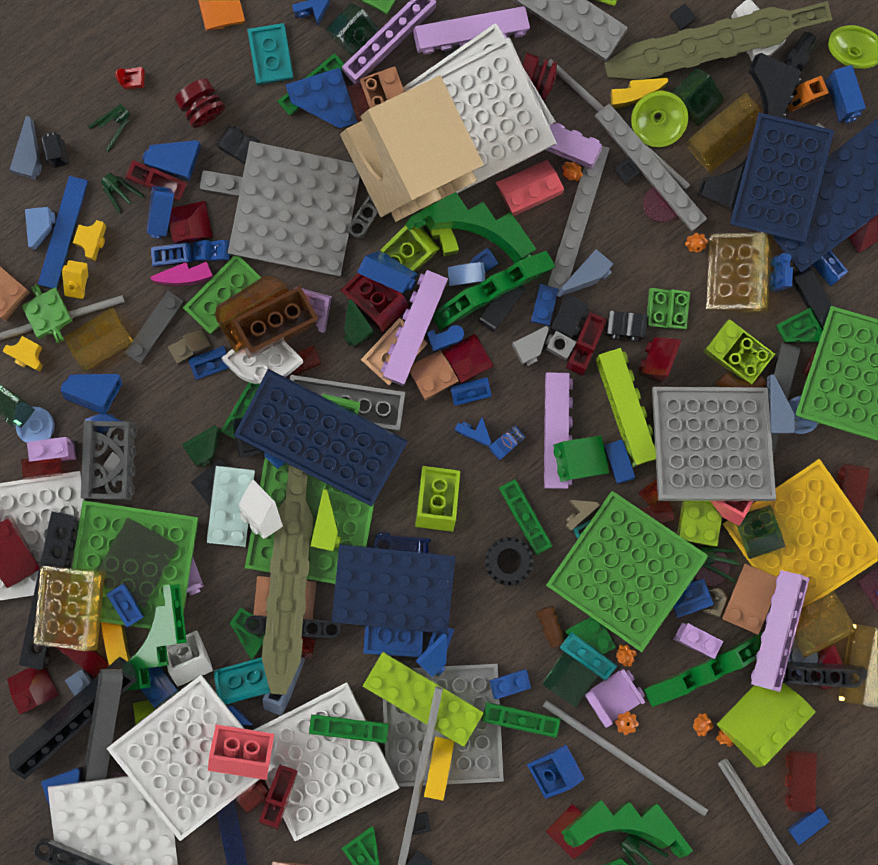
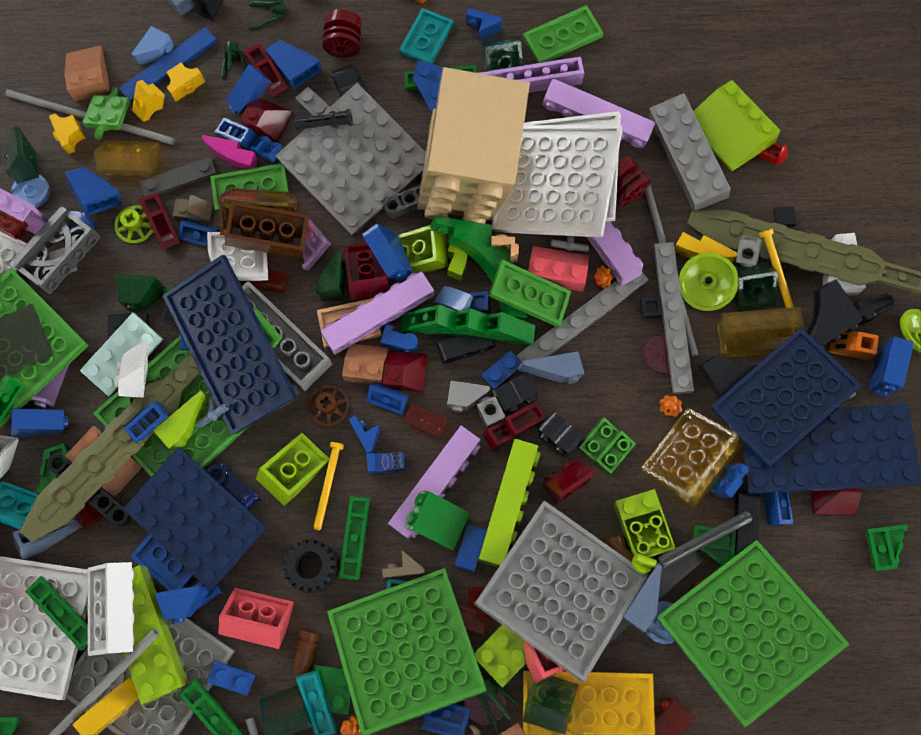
camera: 45 degrees right, 10 degrees down
none -> blue slope [11,409,68,437]
none -> white slope [88,562,135,656]
none -> lime wheel [114,205,153,244]
none -> blue slope [123,401,171,444]
none -> dark red slope [139,192,180,250]
none -> sand blue piece [196,399,229,428]
none -> coral slope [219,588,294,649]
none -> black pin [294,109,353,130]
none -> reddish brown wheel [307,385,350,427]
none -> yellow bar [313,442,344,531]
none -> clear red plate [403,403,448,439]
none -> bright green plate [489,260,571,327]
none -> light nougat bracket [491,234,519,265]
none -> light grey piece [551,236,589,252]
none -> lime plate [632,553,657,574]
none -> dark grey axle [658,511,752,568]
none -> light grey brick [736,235,762,267]
none -> yellow bar [759,228,794,312]

